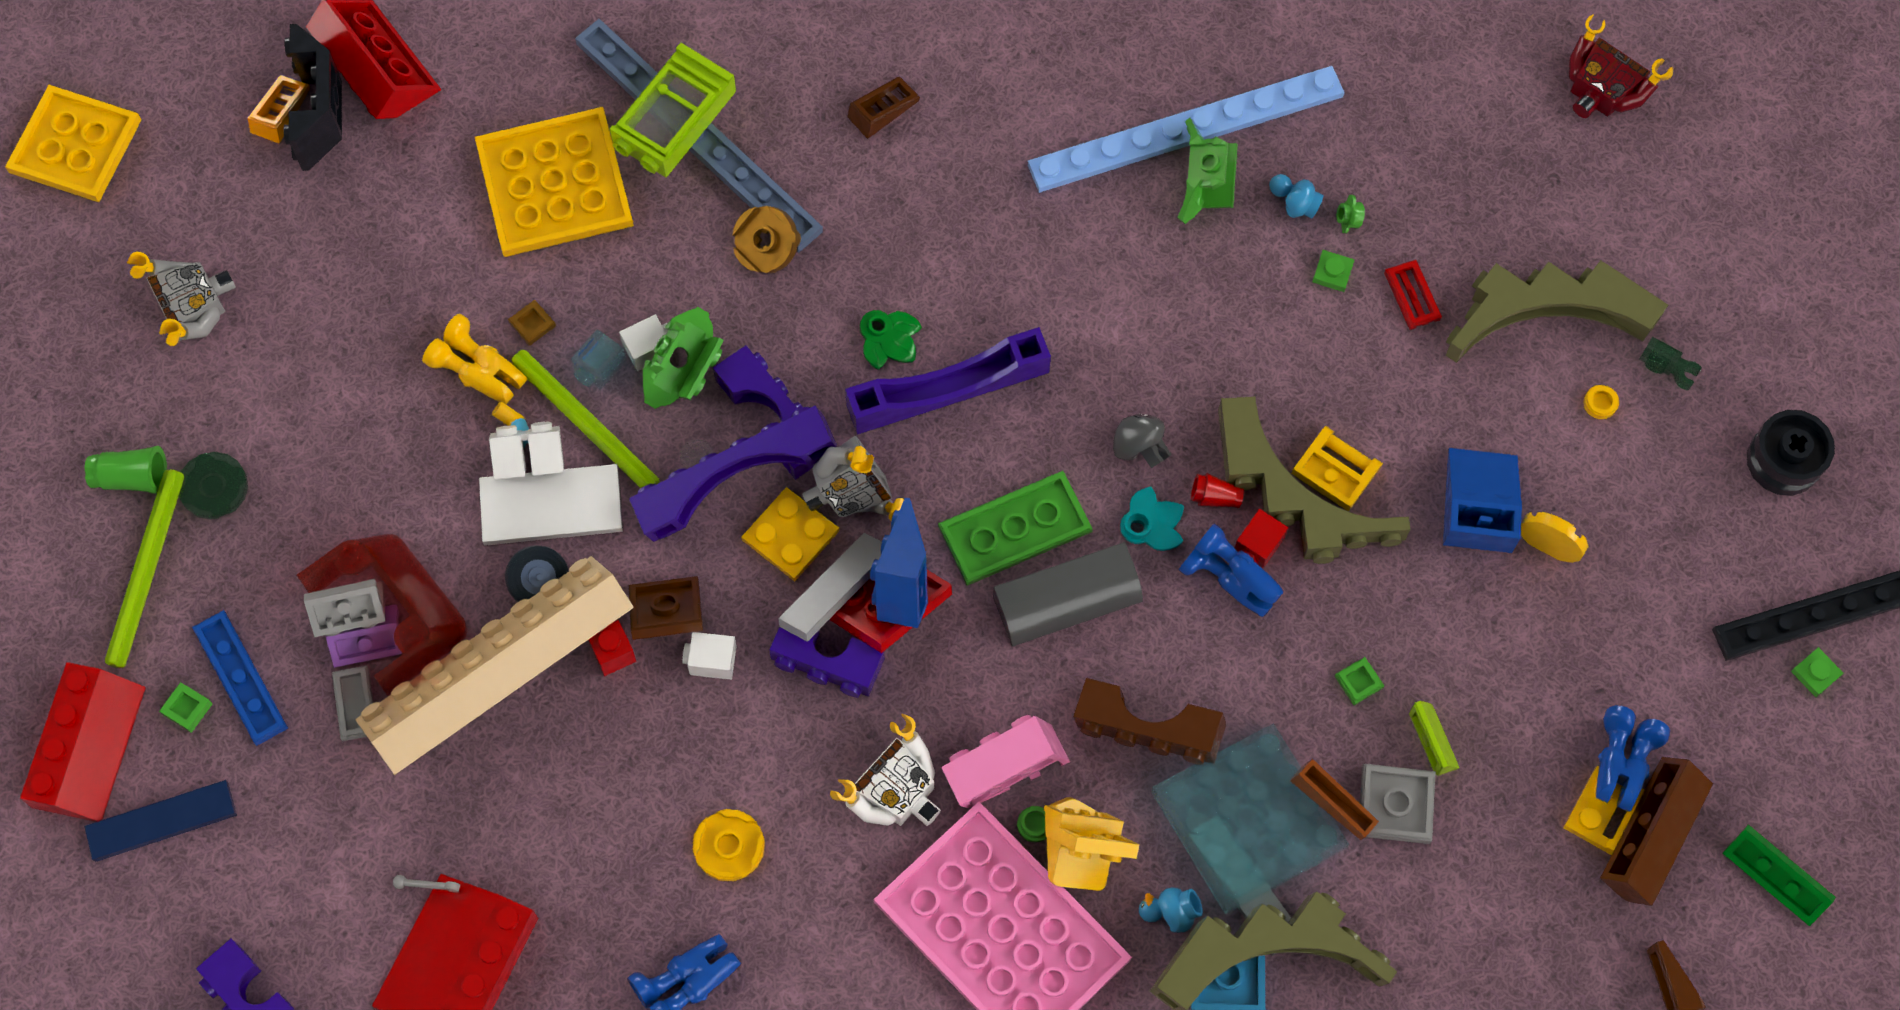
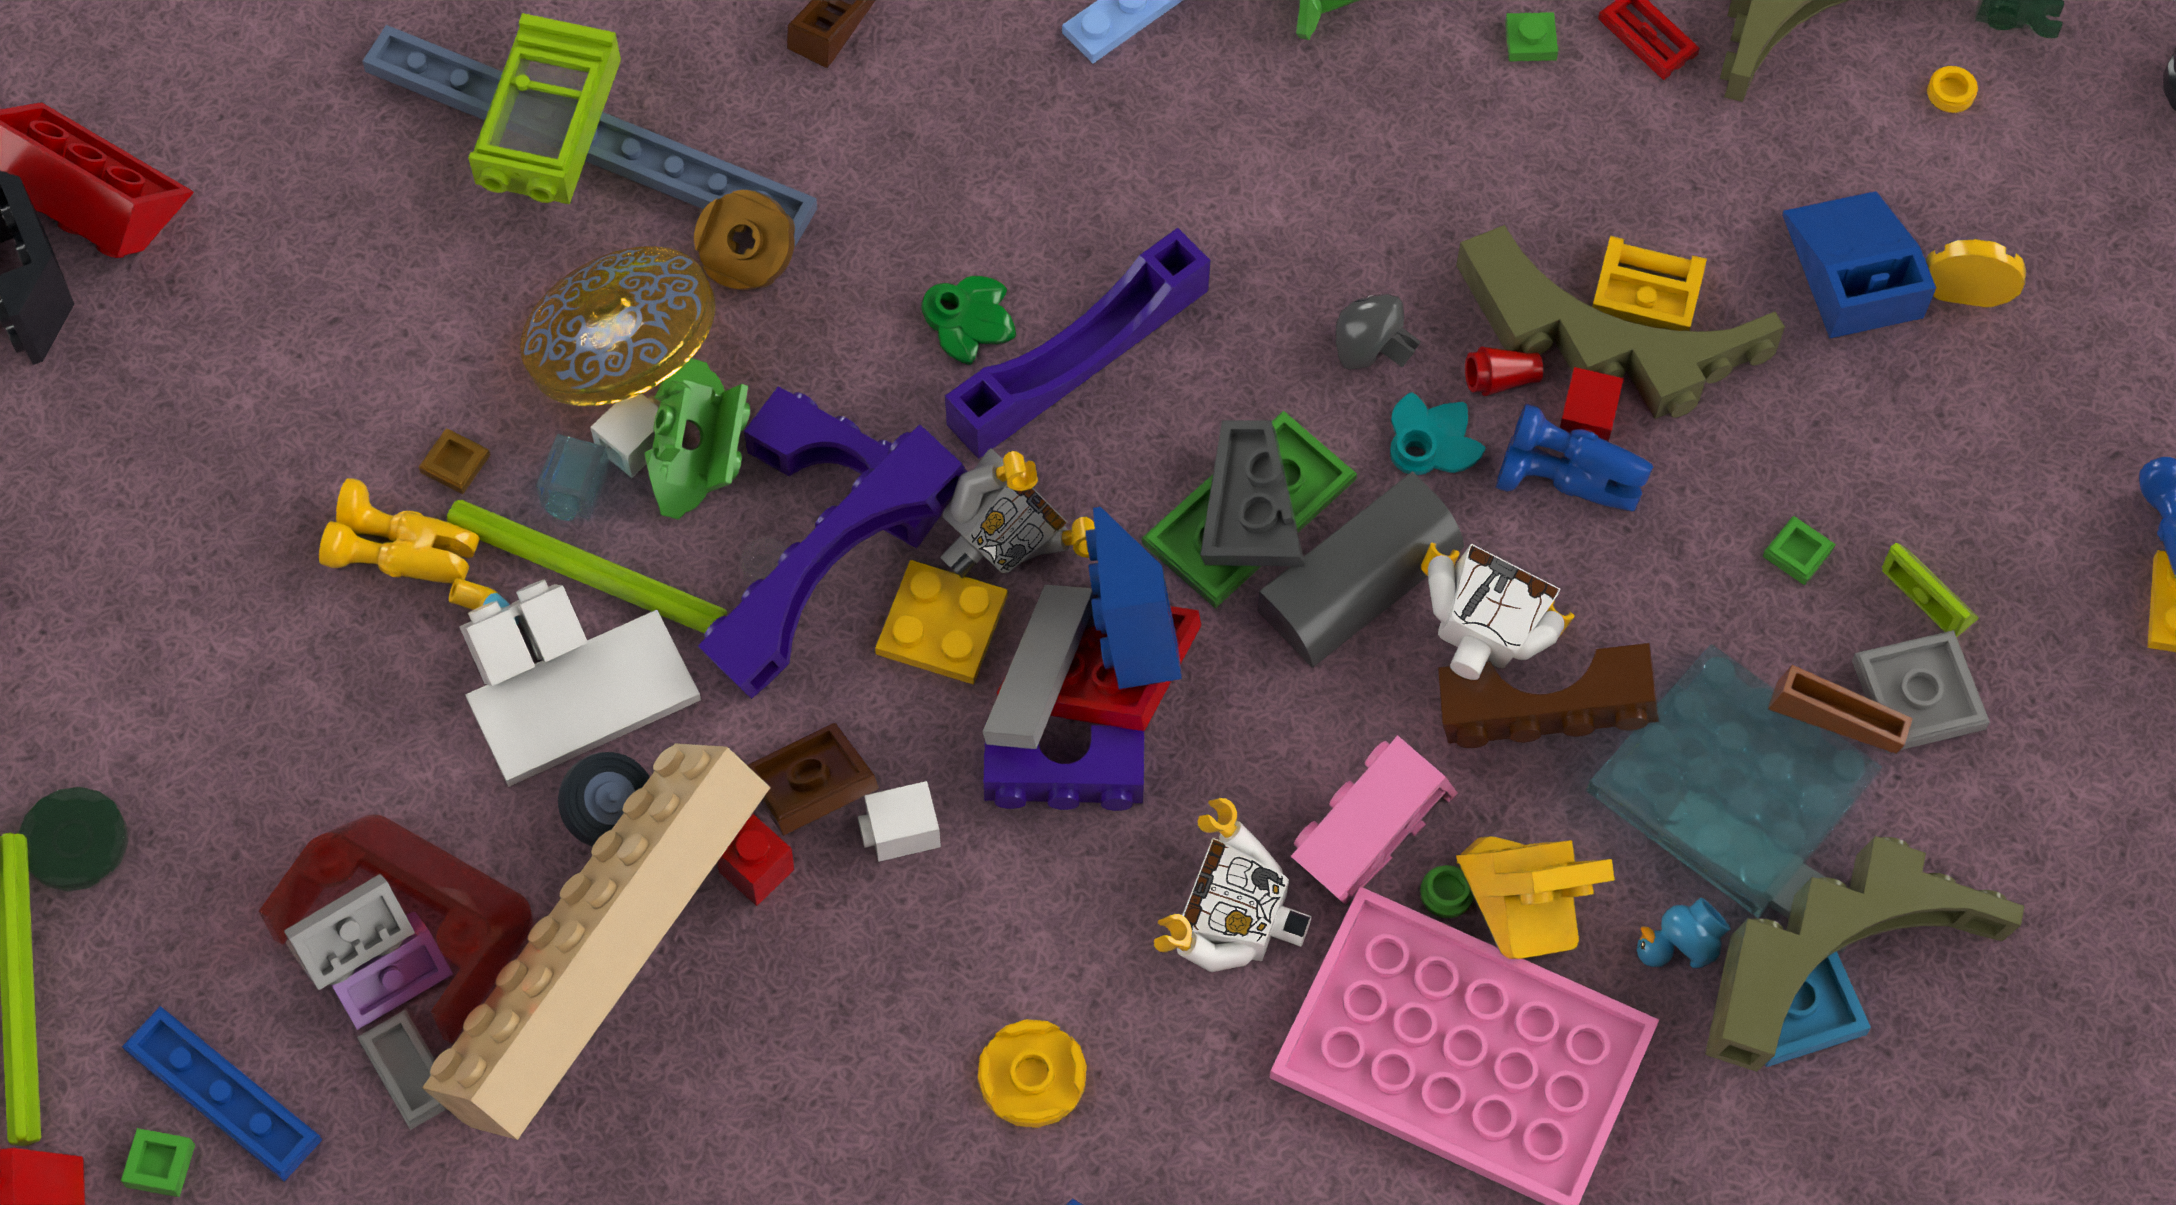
camera: 20 degrees left, 5 degrees down
yellow plate [475,107,634,257] -> none
none -> clear yellow dish [520,246,716,406]
none -> dark grey wing [1200,420,1305,567]
none -> white torso [1421,542,1575,680]

